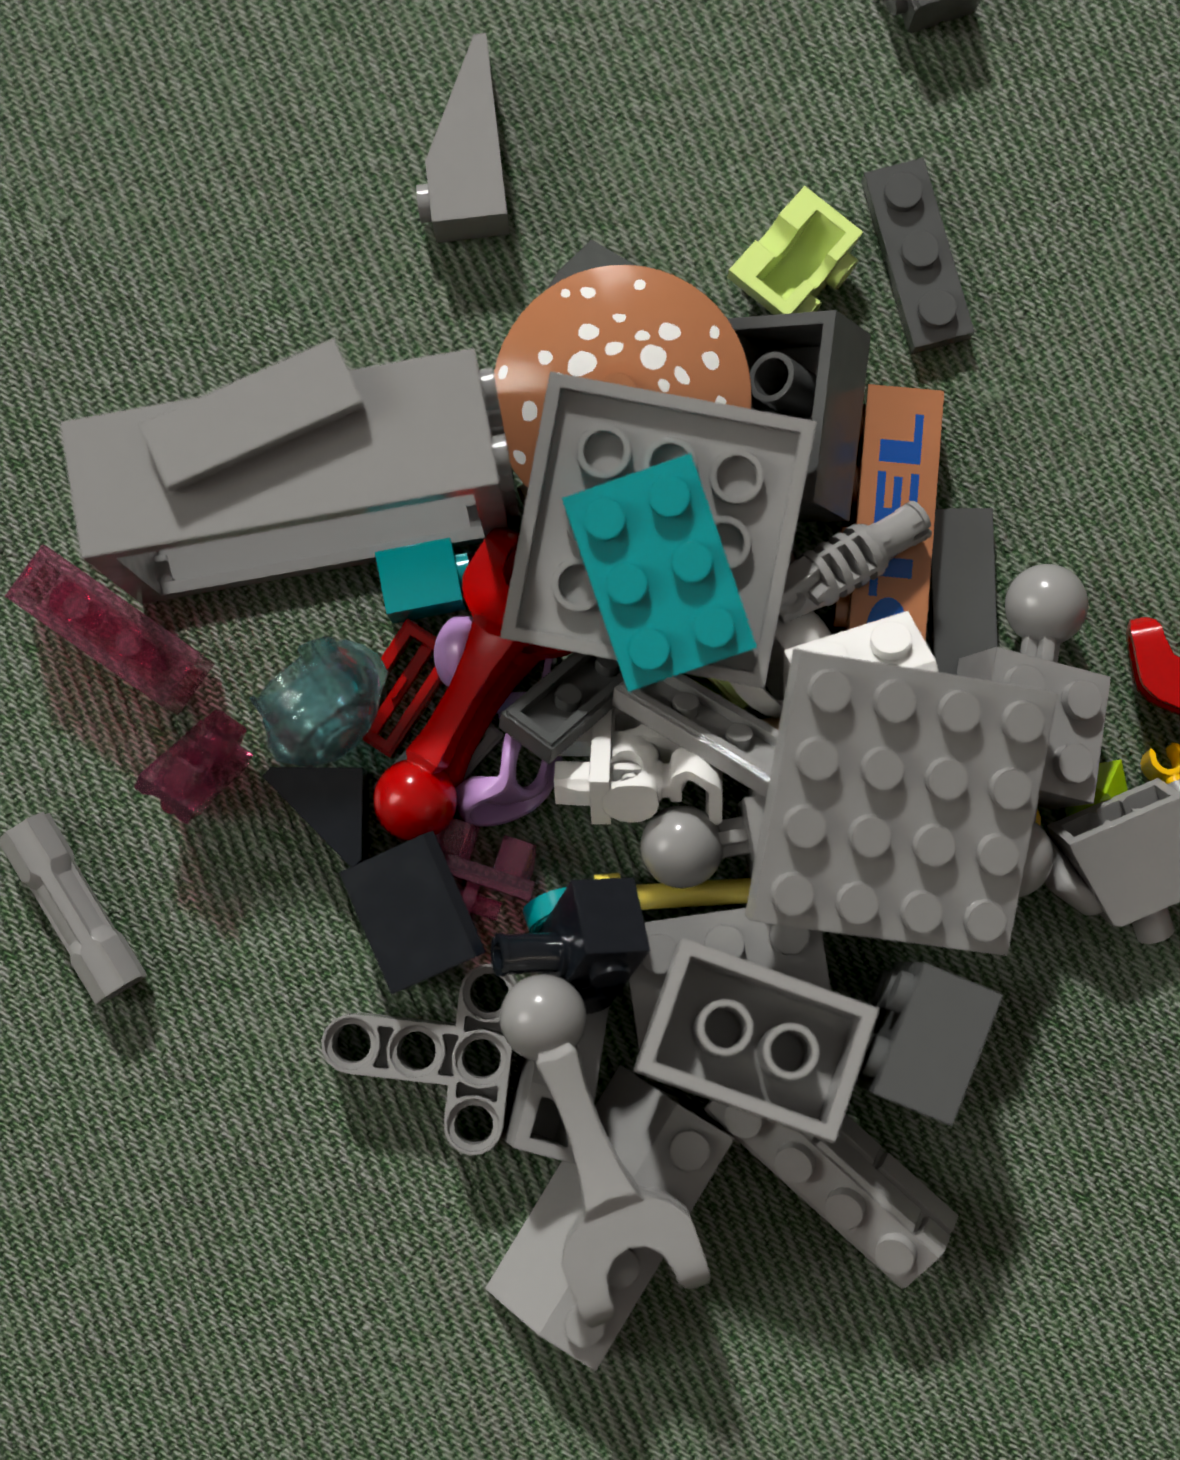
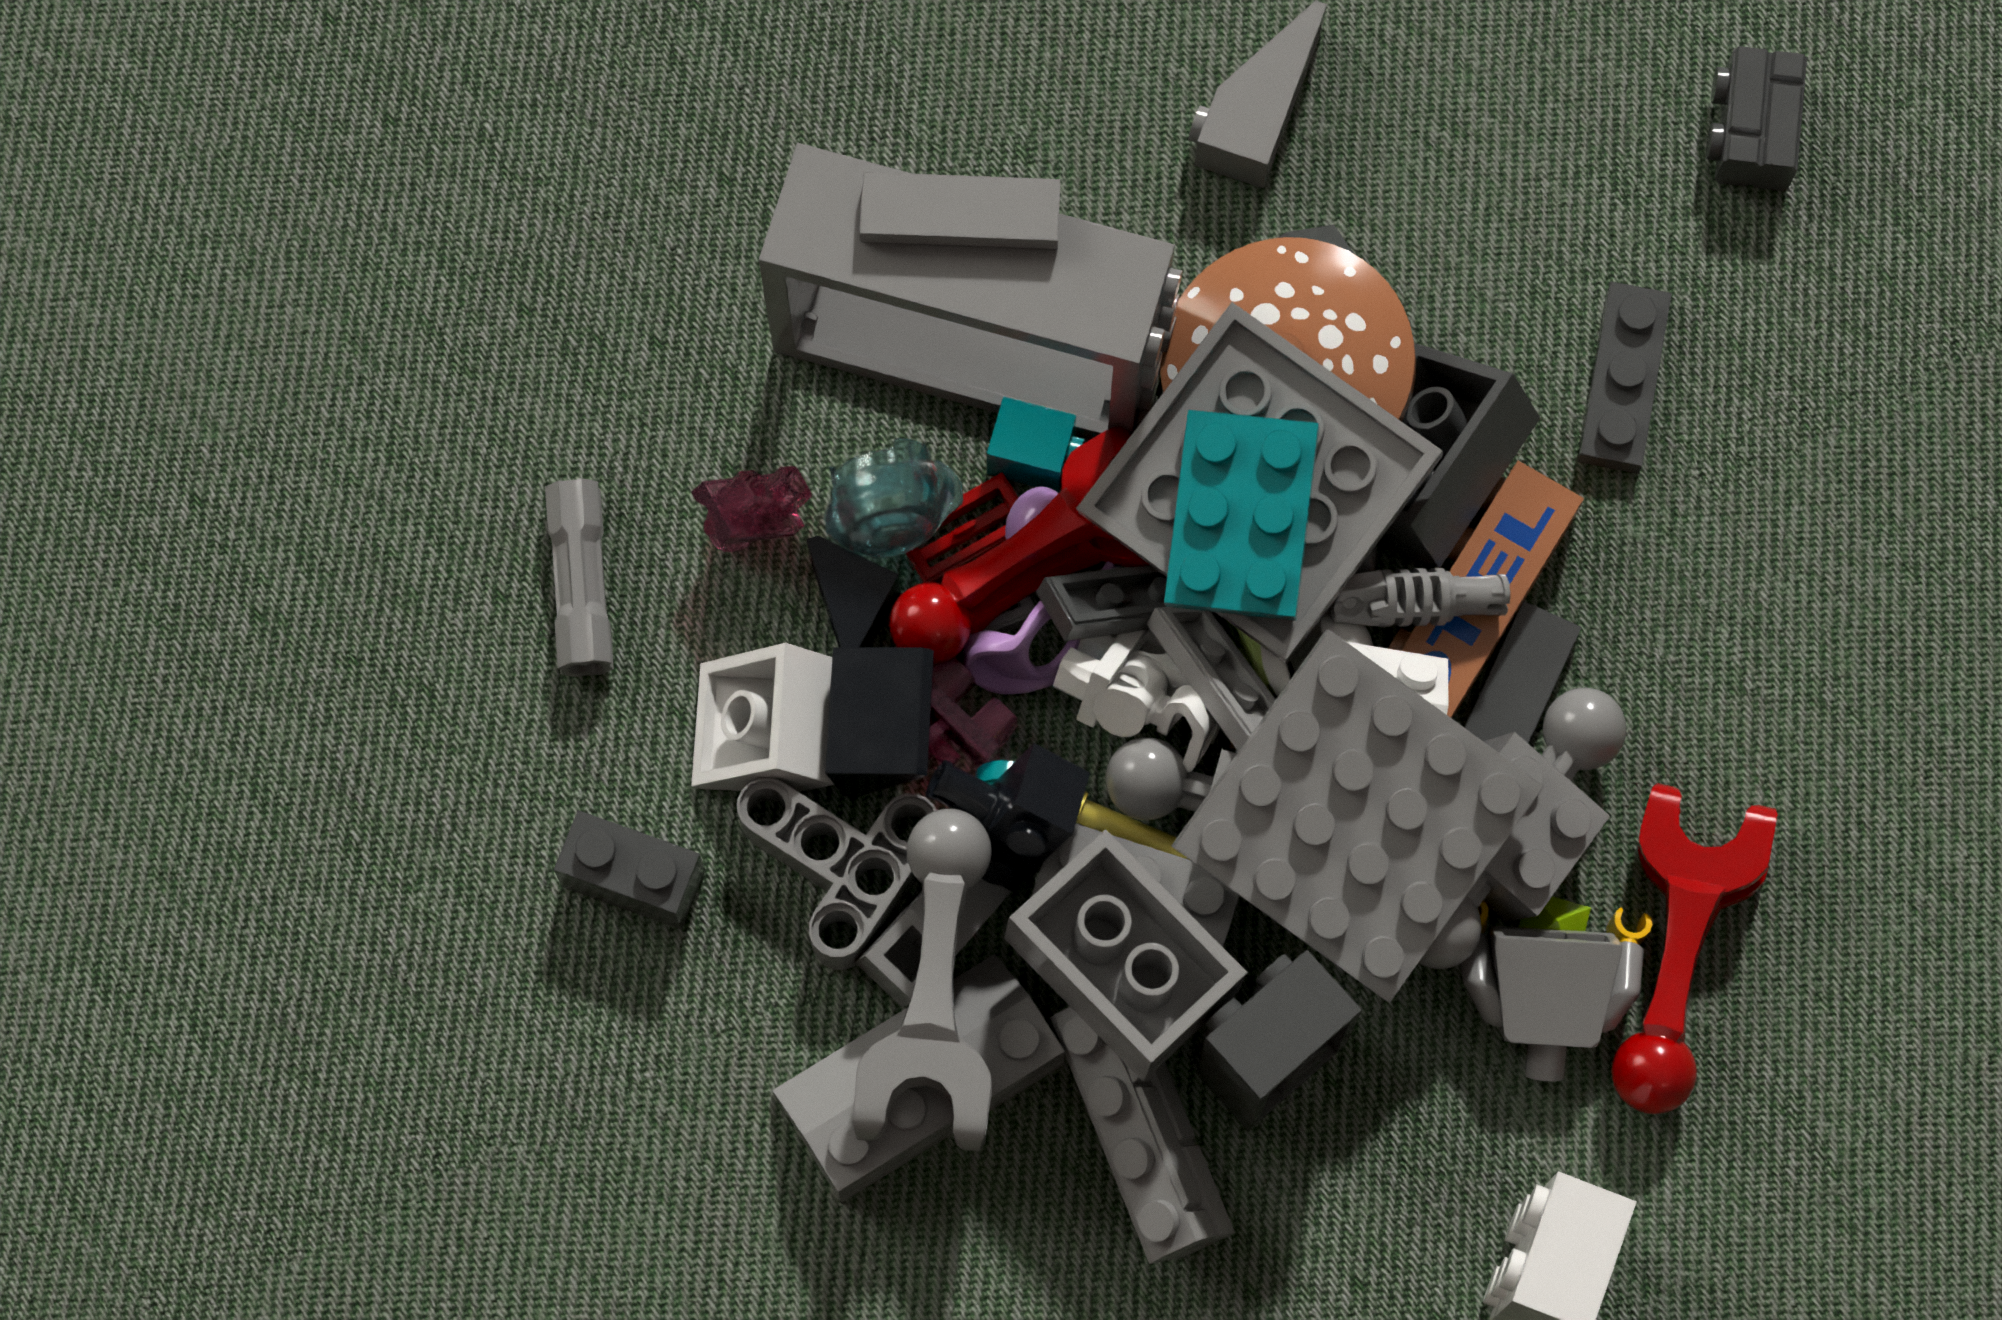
camera: 25 degrees right, 10 degrees down
clear pink brick [5,544,215,715] -> none
yellowish green cylinder [727,186,863,315] -> none
none -> dark grey brick [554,810,705,930]
none -> white slope [691,643,834,792]

